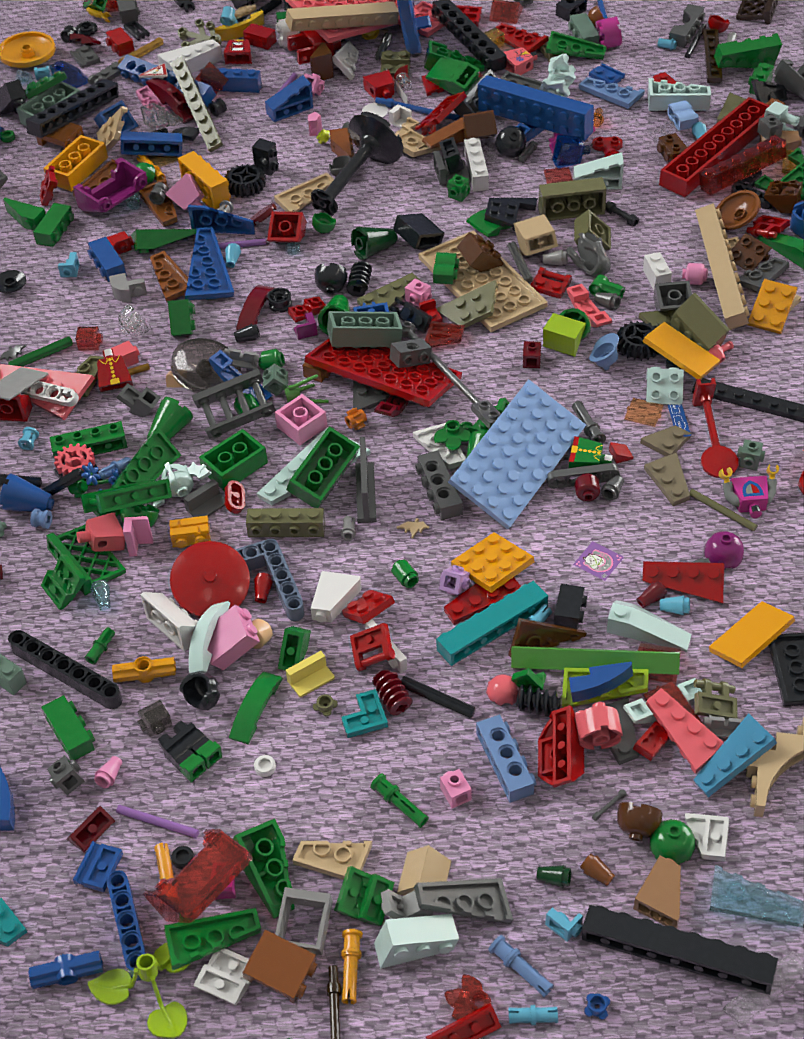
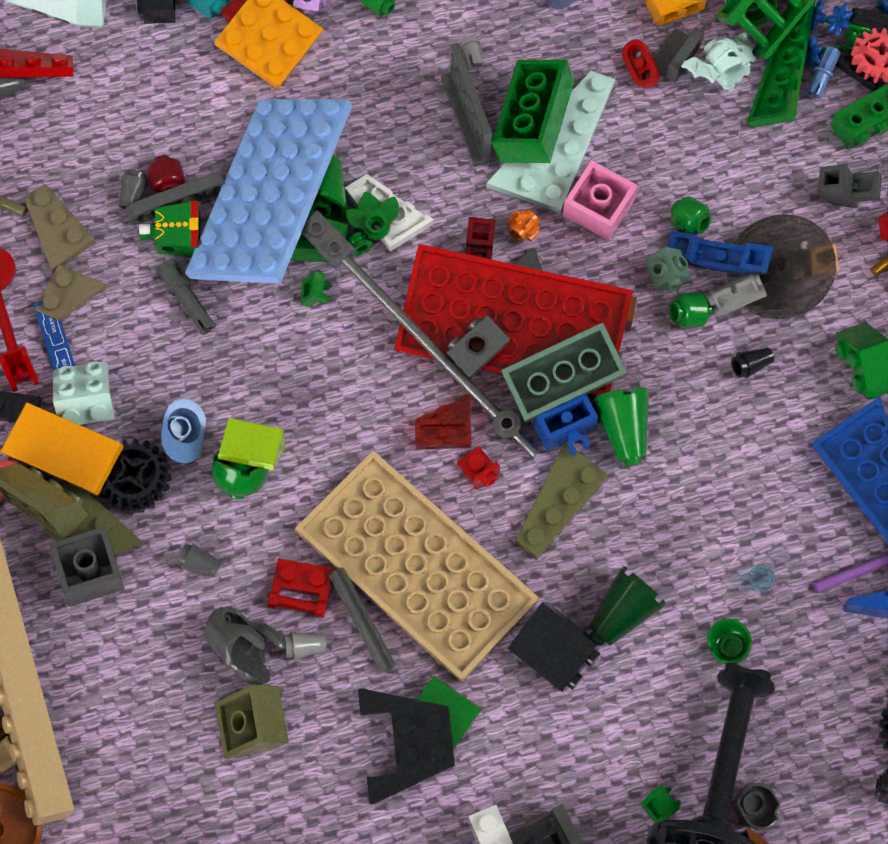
camera: 160 degrees right, 20 degrees up
green cone [147,397,193,440] -> none
dark grey fence [192,368,276,439] -> none
green brick [199,429,268,492] -> none
medium azure cone [225,243,241,268] -> none
dark red slope [236,285,275,330] -> none
olive brick [246,508,325,537] -> none
dark red tile [250,203,277,226] -> none
red slope [267,211,307,242] -> none
black wheel [268,288,292,313] -> none
tan wing [274,173,334,212] -> none
bright green plant [284,374,329,403] -> none
red slope [288,296,326,322] -> none
magenta panel [294,312,318,340] -> none
black cylinder [314,263,348,294] -> none
black piece [347,261,372,297] -> none
black hinge [390,297,433,333] -> none
tan piece [397,518,429,539] -> none
bright pink brick [405,279,432,307] -> none
dark grey brick [415,450,463,520] -> none
green brick [433,252,460,285] -> none
olive wing [436,280,498,330] -> none
green brick [447,174,471,202] -> none
reddish brown slope [457,232,504,272] -> none
tan slope [514,214,558,256] -> none
dark red brick [523,341,541,369] -> none
olive brick [538,177,607,221] -> none
coral slope [566,284,612,327] -> none
sticker [573,541,624,581] -> none
green piece [589,275,625,299] -> none
black bar [605,201,639,226] -> none
red slope [609,442,634,464] -> none
clear orange piece [624,398,664,427] -> none
dark red cone [636,581,667,608] -> none
white brick [643,252,672,290] -> none
medium azure cone [660,595,690,615] -> none
bright pink head [682,263,708,285] -> none
none -> green tile [640,785,681,823]

